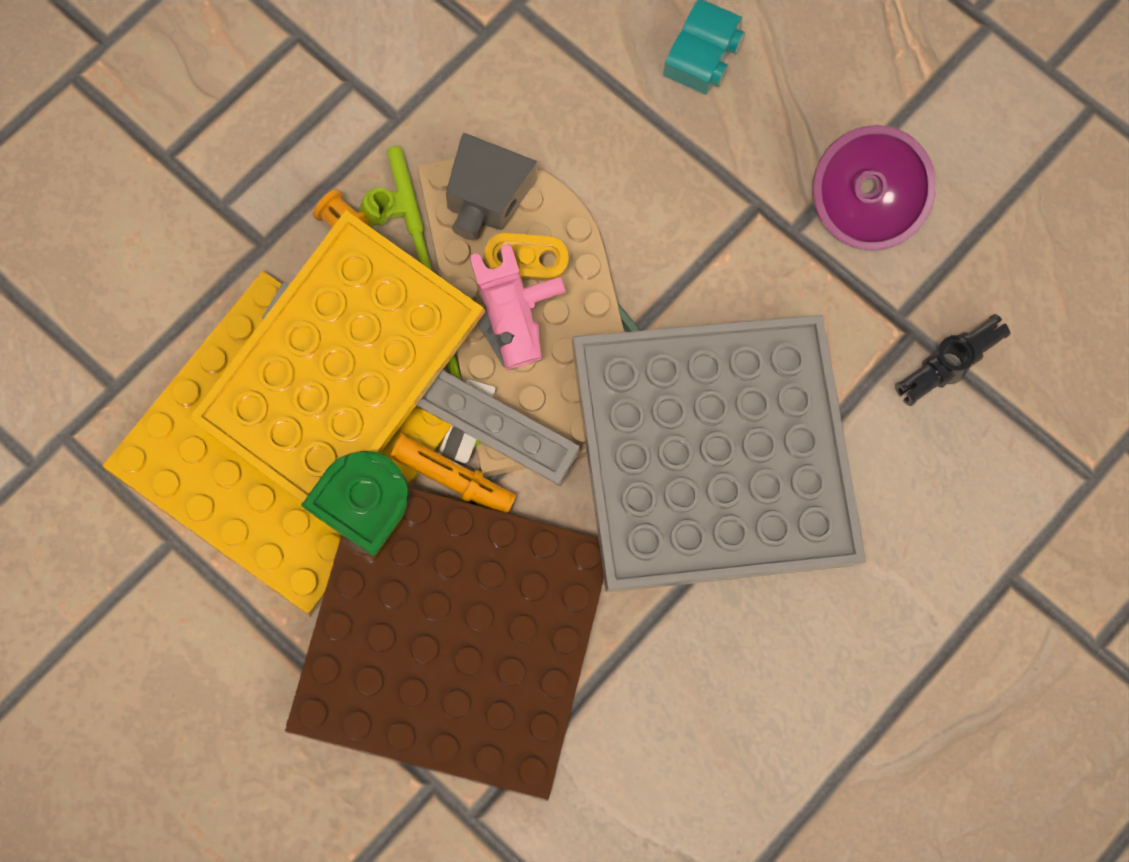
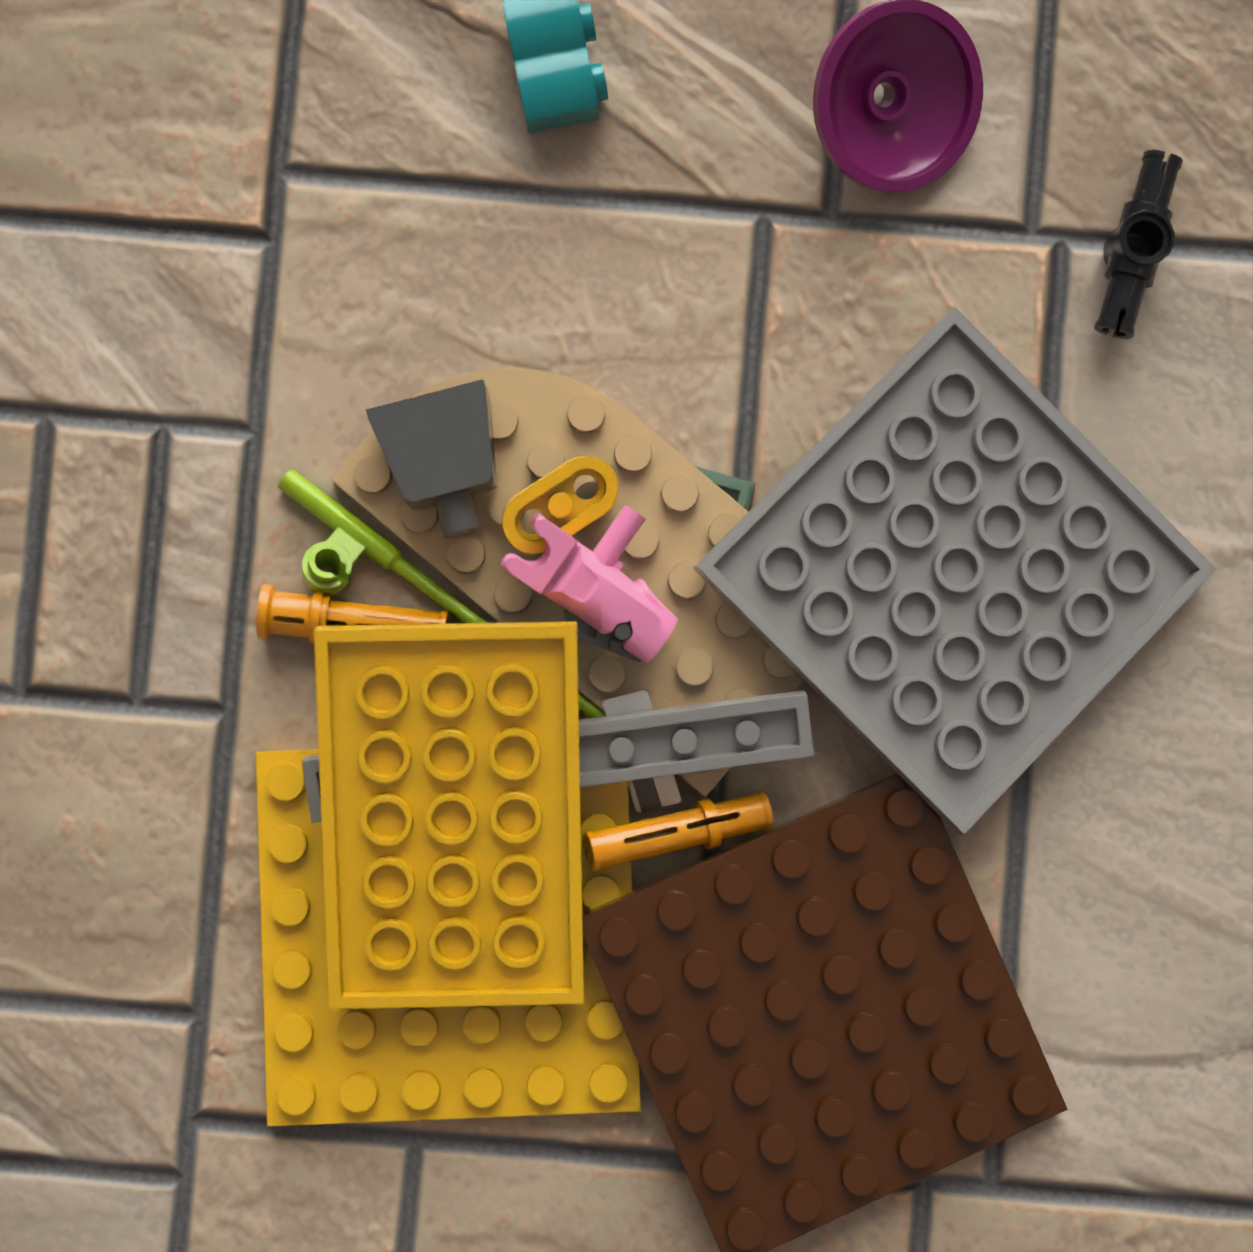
camera: 35 degrees left, 15 degrees up
green tile [301,451,409,558] -> none

